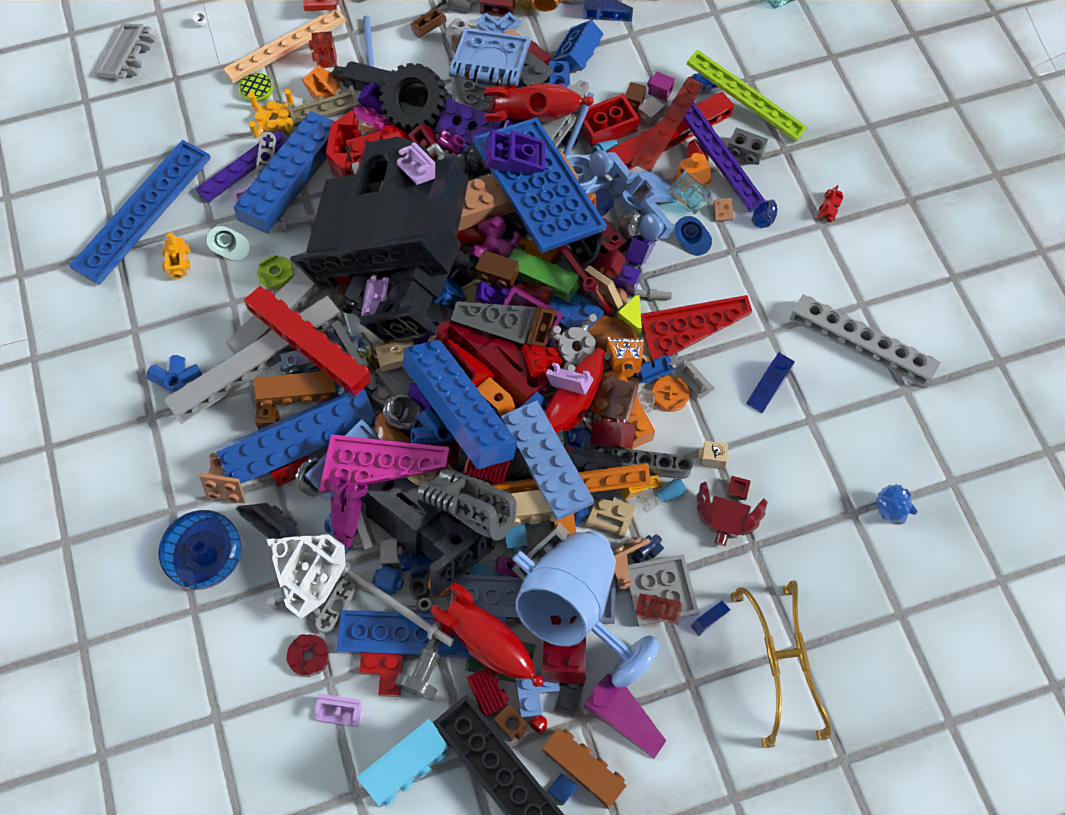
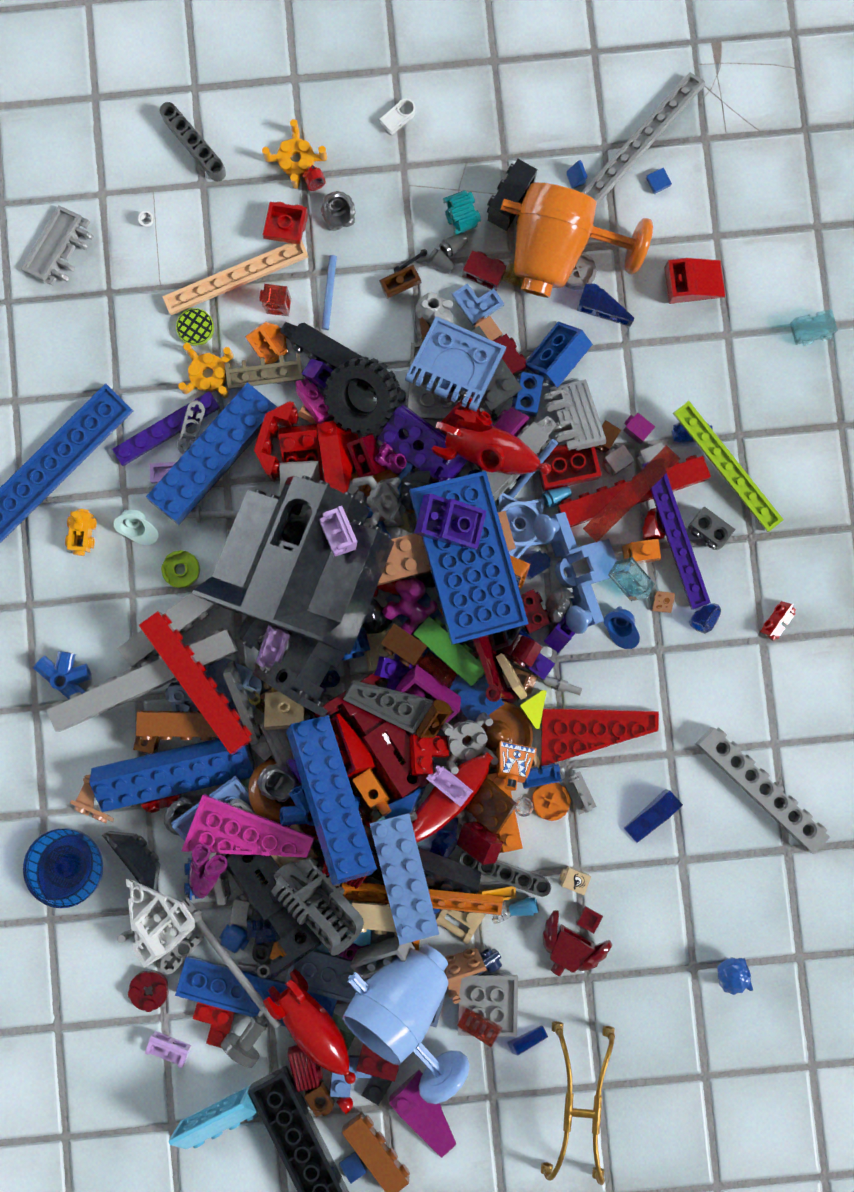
camera: 15 degrees right, 20 degrees up
none -> light grey hinge [543,379,606,450]

